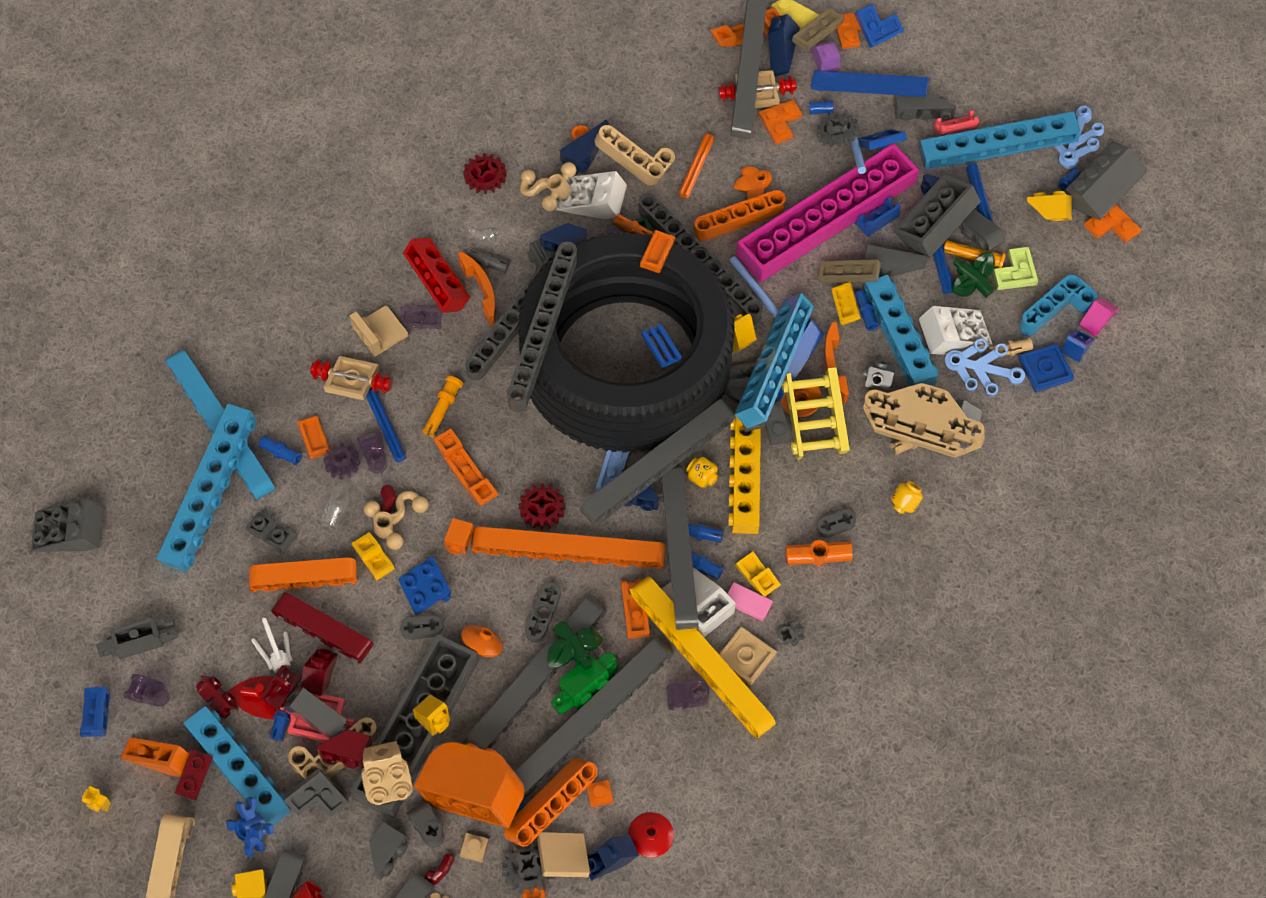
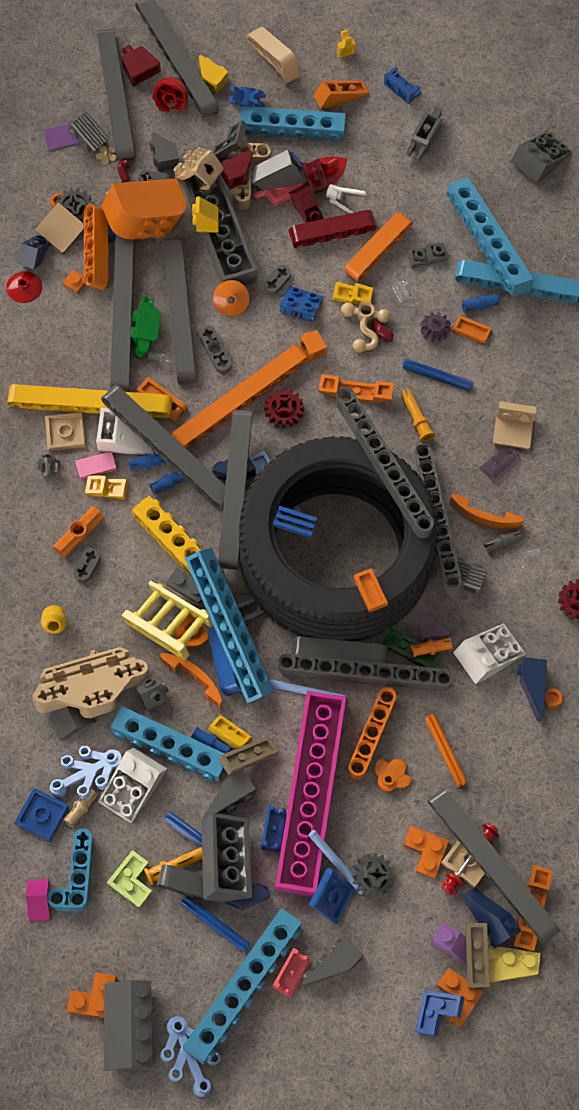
camera: 135 degrees right, 5 degrees up
clear purple piece [123,674,170,707] -> none
dark red hinge [174,749,213,801] -> none
dark red hinge [196,675,239,719] -> none
tan plate [310,356,393,400] -> none
clear purple piece [357,431,388,474] -> none
red brick [403,238,470,313] -> none
tan piece [520,162,577,211] -> none
dark blue slope [540,223,587,252] -> none
dark green plant [547,621,603,670] -> none
tan beam [595,125,675,185] -> none
clear purple piece [666,681,710,711] -> none
yellow head [686,457,719,489] -> none
yellow slope [733,314,757,353] -> none
blue pin [809,99,833,115] -> none
blue tile [811,71,930,97] -> none
dark green plant [951,251,996,298] -> none
yellow slope [1027,191,1072,221] -> none
blue pin [1059,168,1082,192] -> none
blue slope [1061,329,1095,362] -> none

